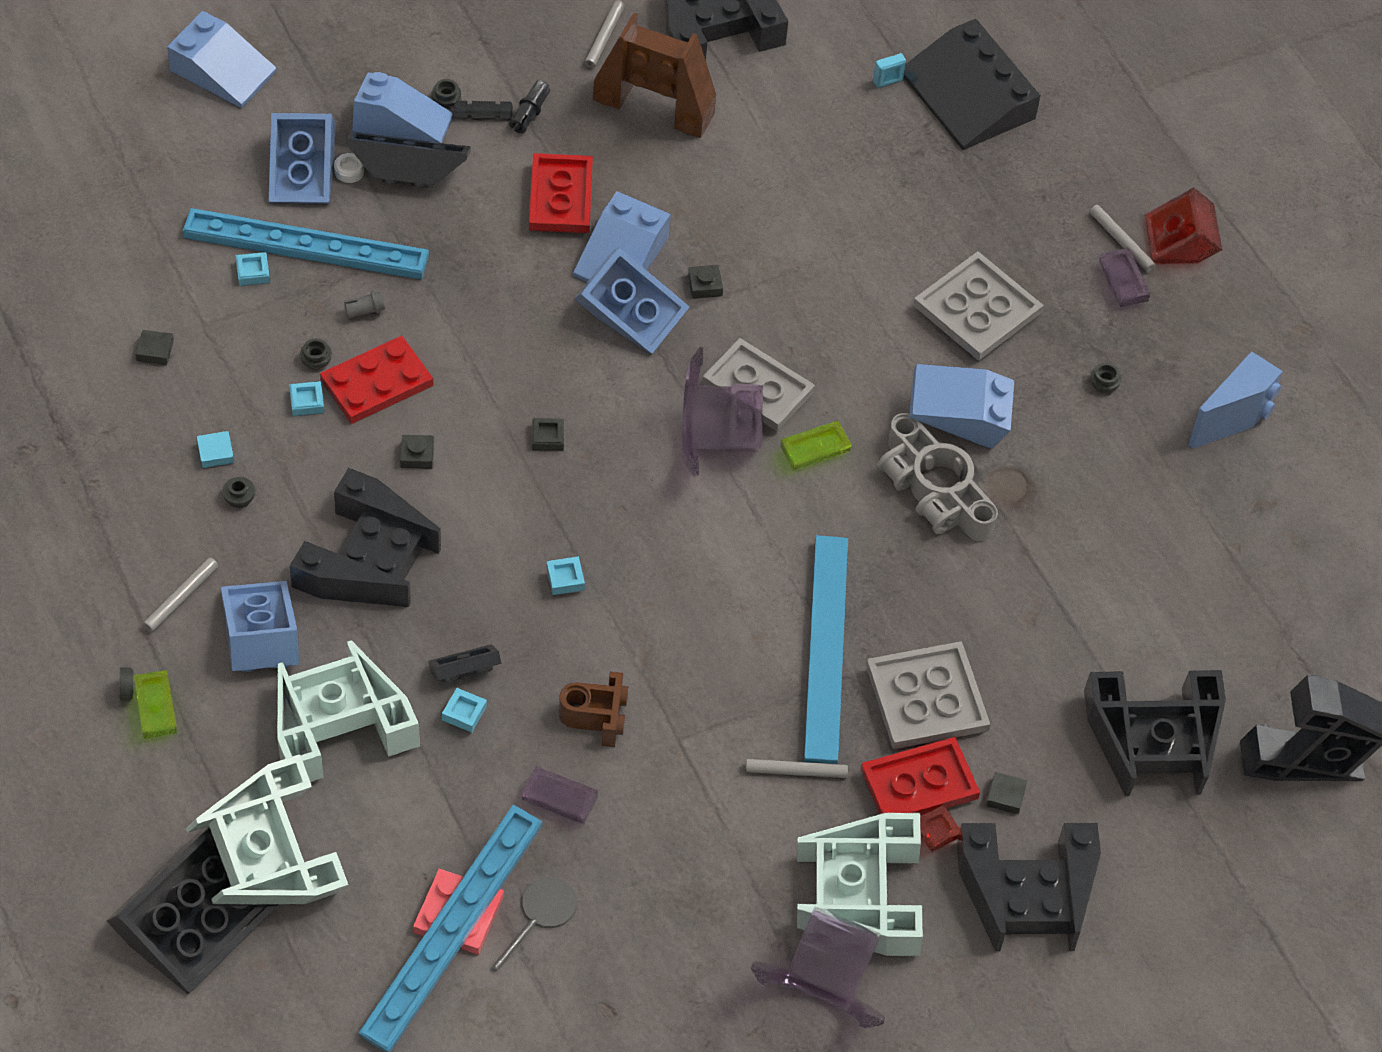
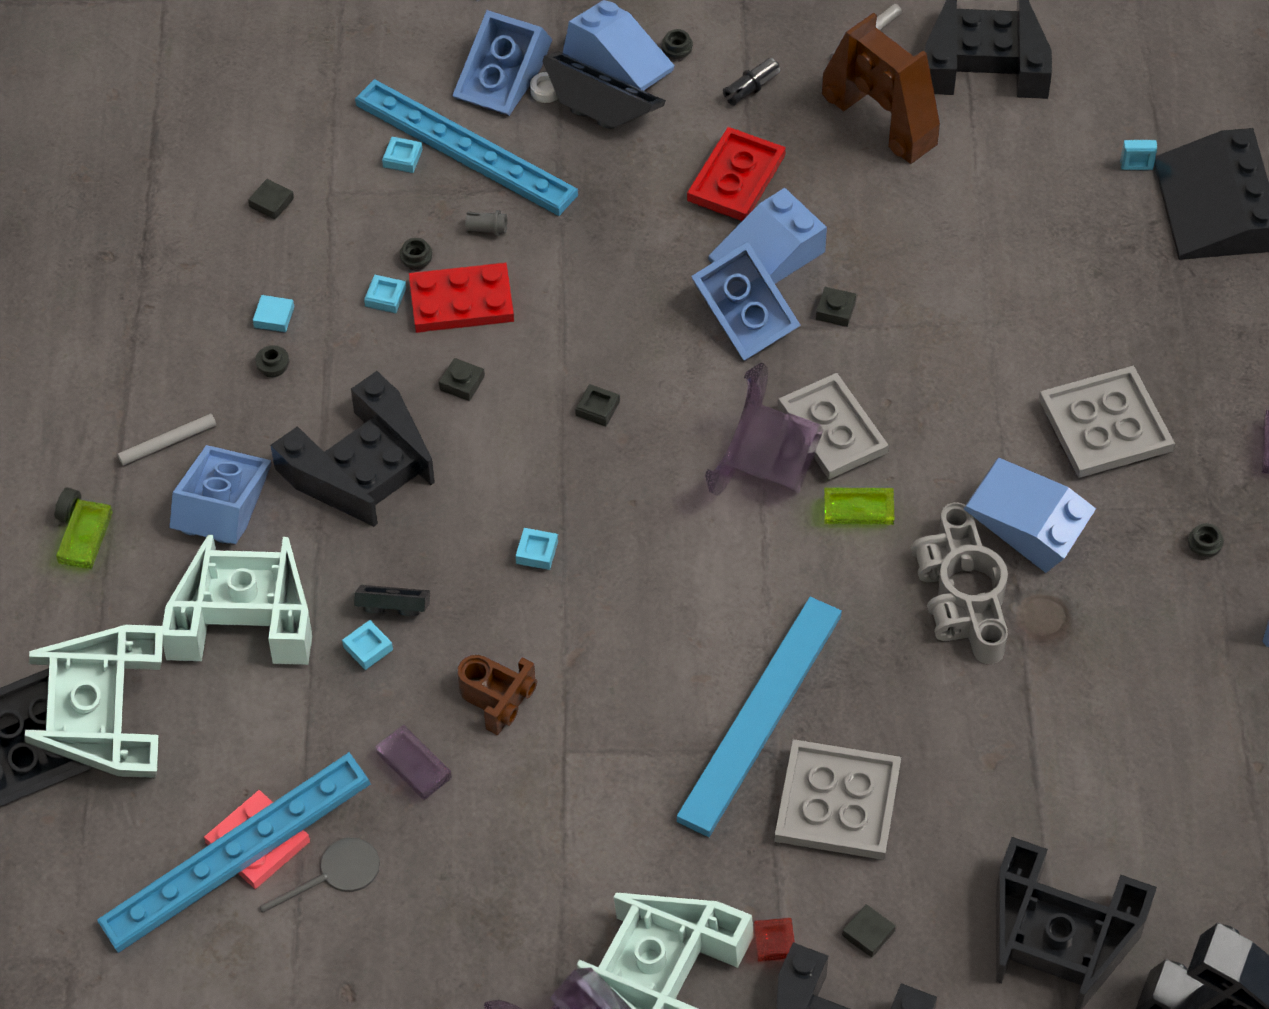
camera: 30 degrees right, 0 degrees up
black axle [455,100,513,119] -> none
light grey piece [746,759,848,778] -> none
red plate [860,737,980,816] -> none

